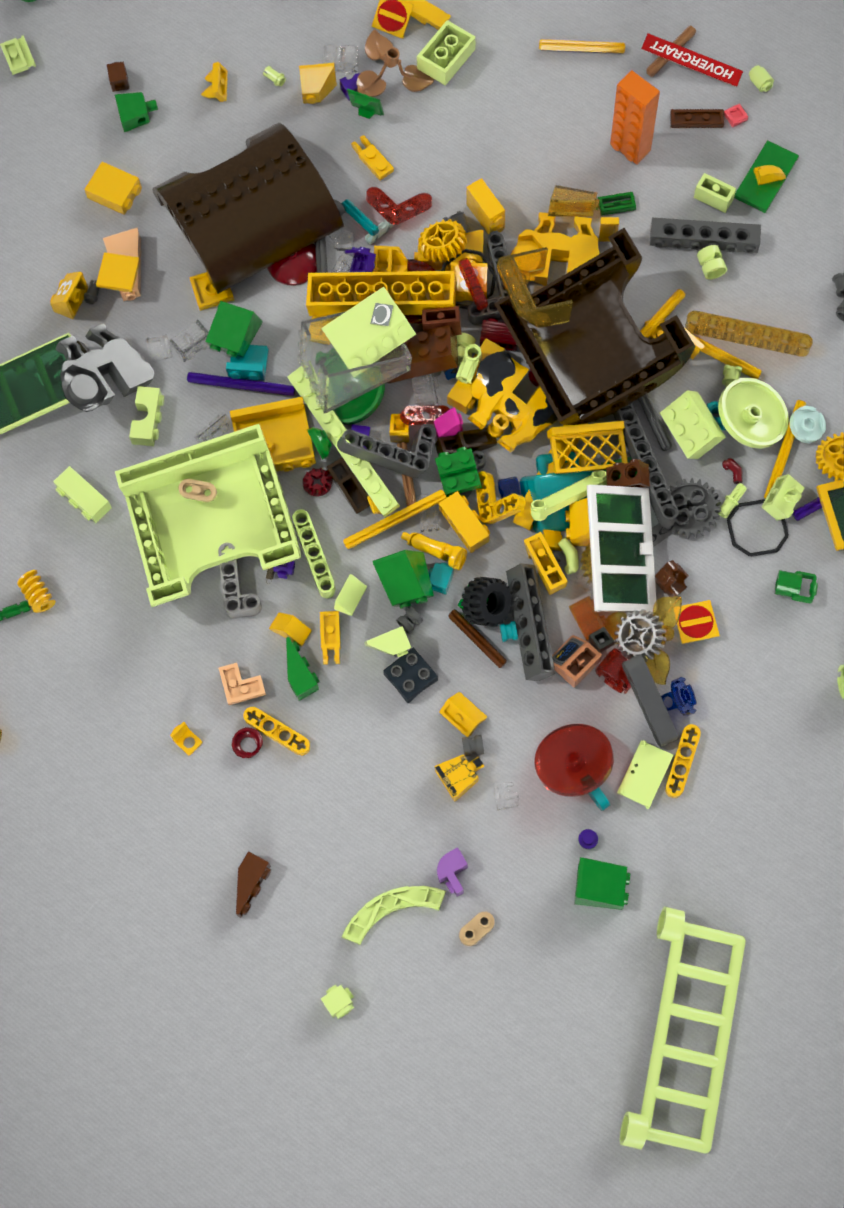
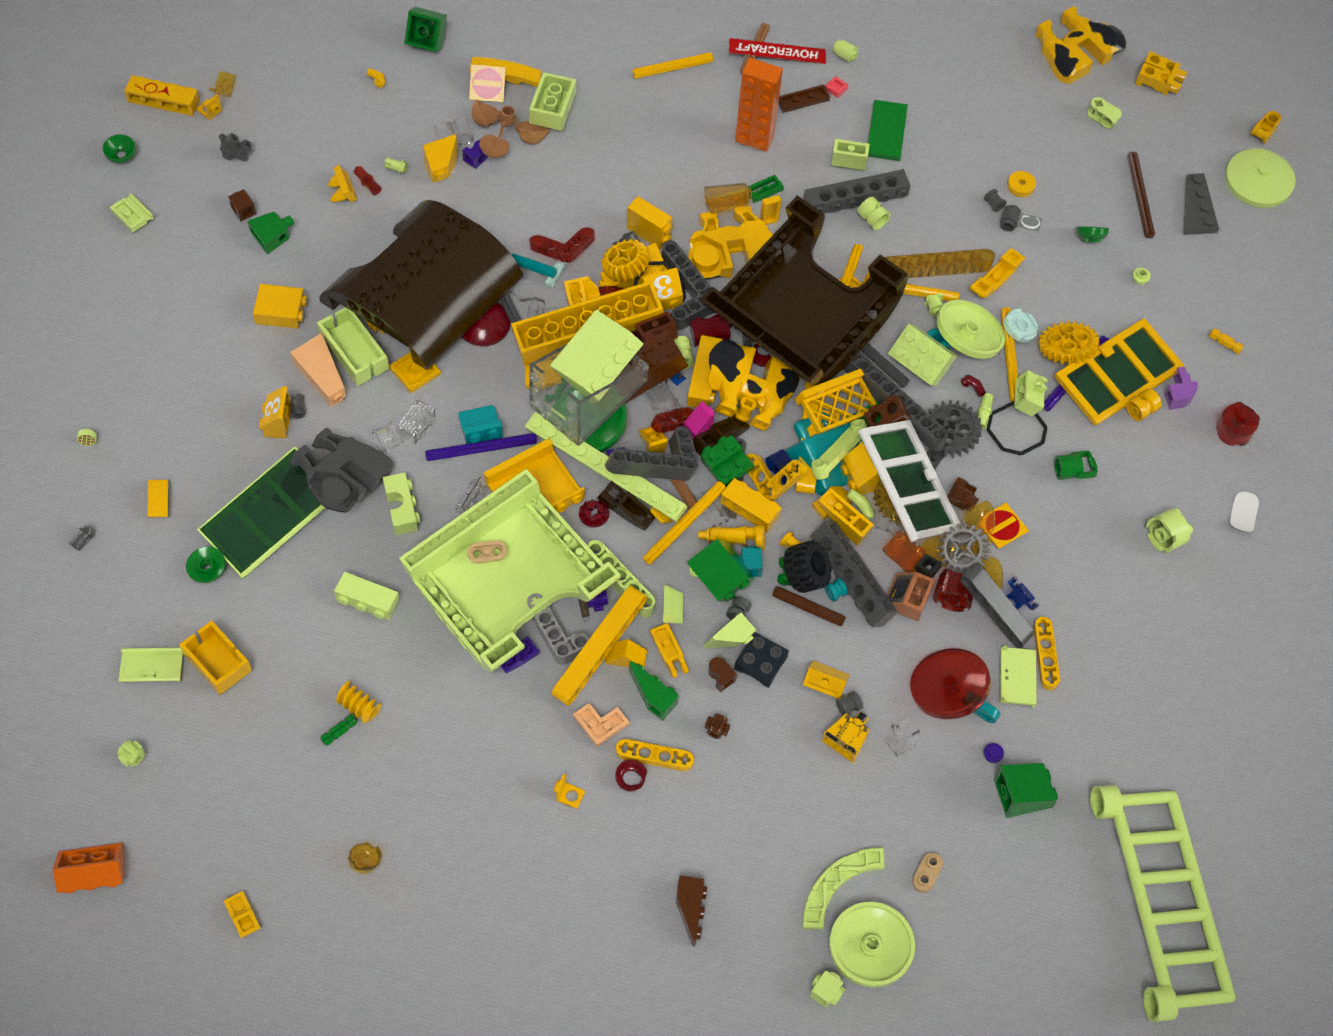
camera: 30 degrees left, 10 degrees down
yellow tile [96,252,140,293] -> none
green slope [205,301,263,358] -> none
green piece [307,427,332,460] -> none
dark purple bracket [344,247,376,272] -> none
green piece [347,88,384,119] -> none
yellow hinge [351,135,394,181] -> none
light grey sticker [370,303,393,326] -> none
medium lavender brick [437,847,468,897] -> none
yellowish green piece [456,344,482,384] -> none
clear red beam [458,258,488,311] -> none
clear yellow windscreen [497,247,573,328] -> none
yellow brick [753,165,786,185] -> none
none -> dark grey hips [218,133,252,162]
none -> yellowish green piece [317,307,389,386]
none -> clear red axle [353,166,382,195]
none -> dark purple slope [501,636,540,673]
none -> yellow beam [551,585,648,706]
none -> reddish brown gear [704,714,730,739]
none -> reddish brown leg [708,657,737,693]
none -> yellow bush [780,532,803,549]
none -> yellowish green dish [829,902,915,988]
none -> yellow slope [970,248,1025,299]

